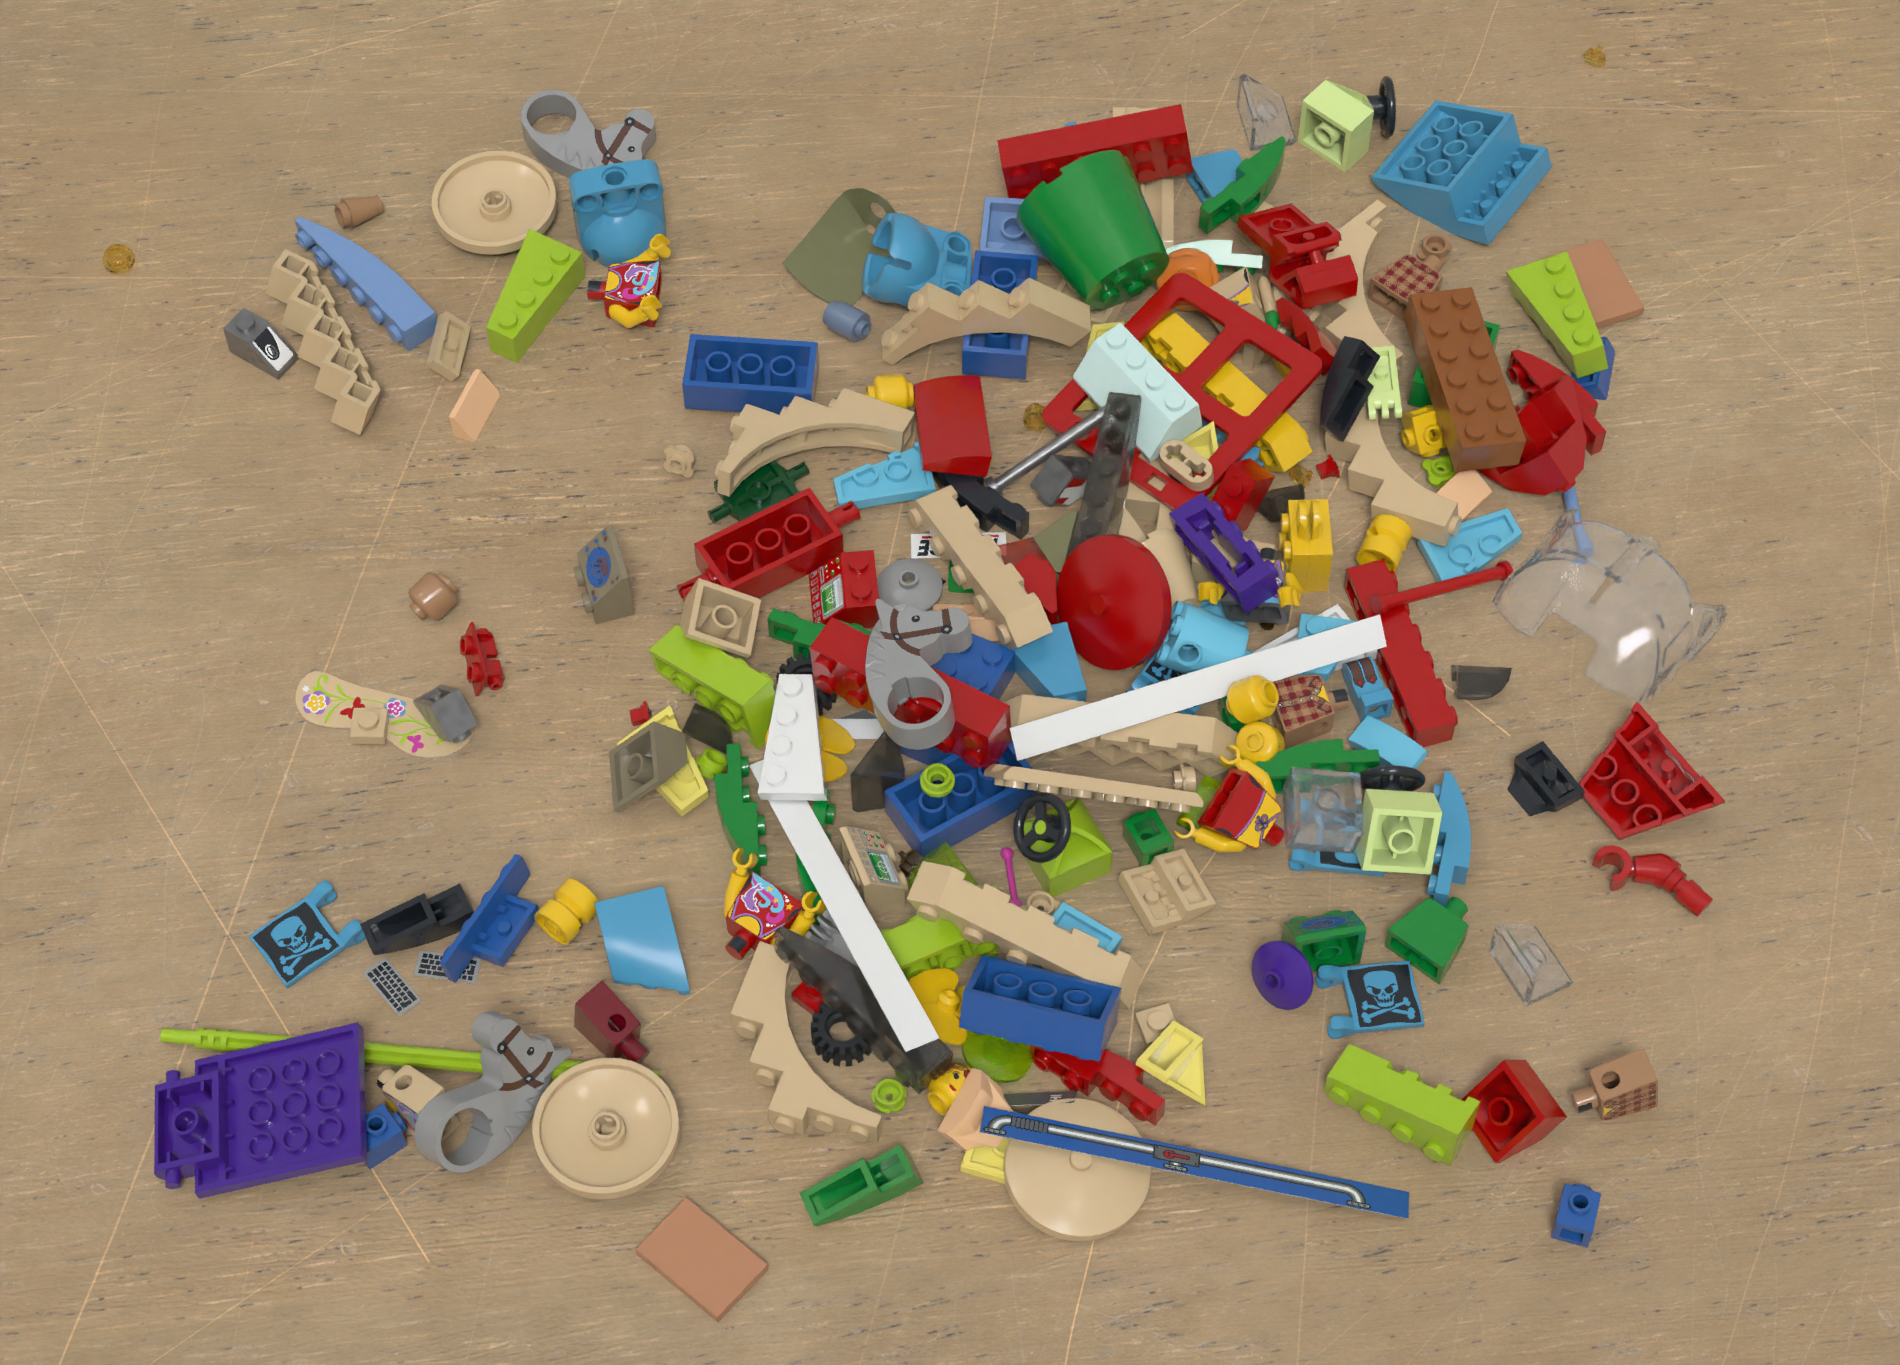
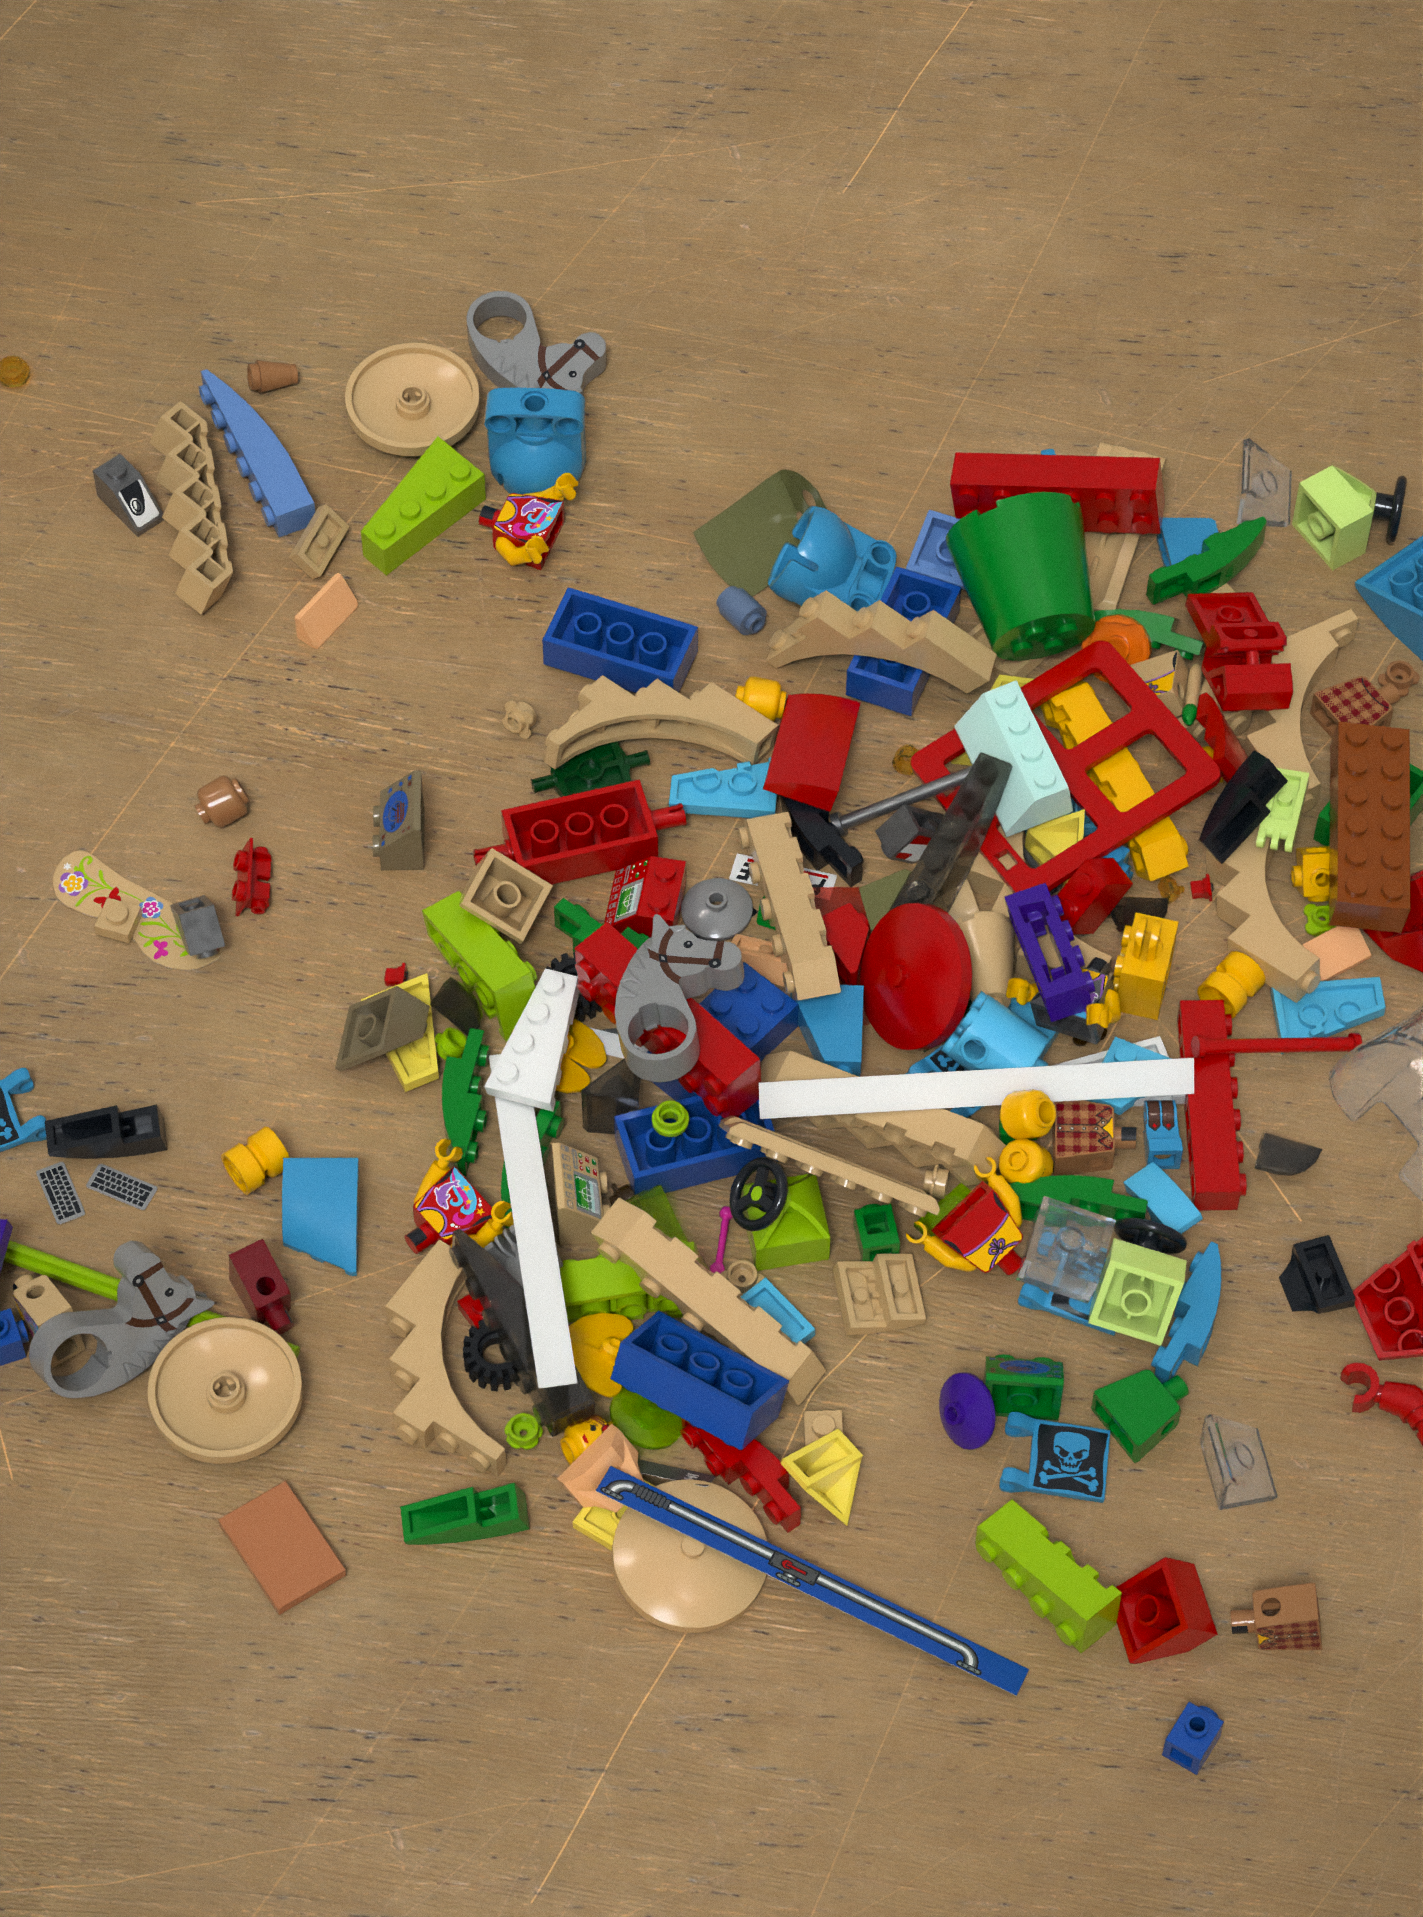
camera: 15 degrees right, 0 degrees up
blue bracket [440,854,539,982] -> none
tan beam [1159,439,1214,491] -> none

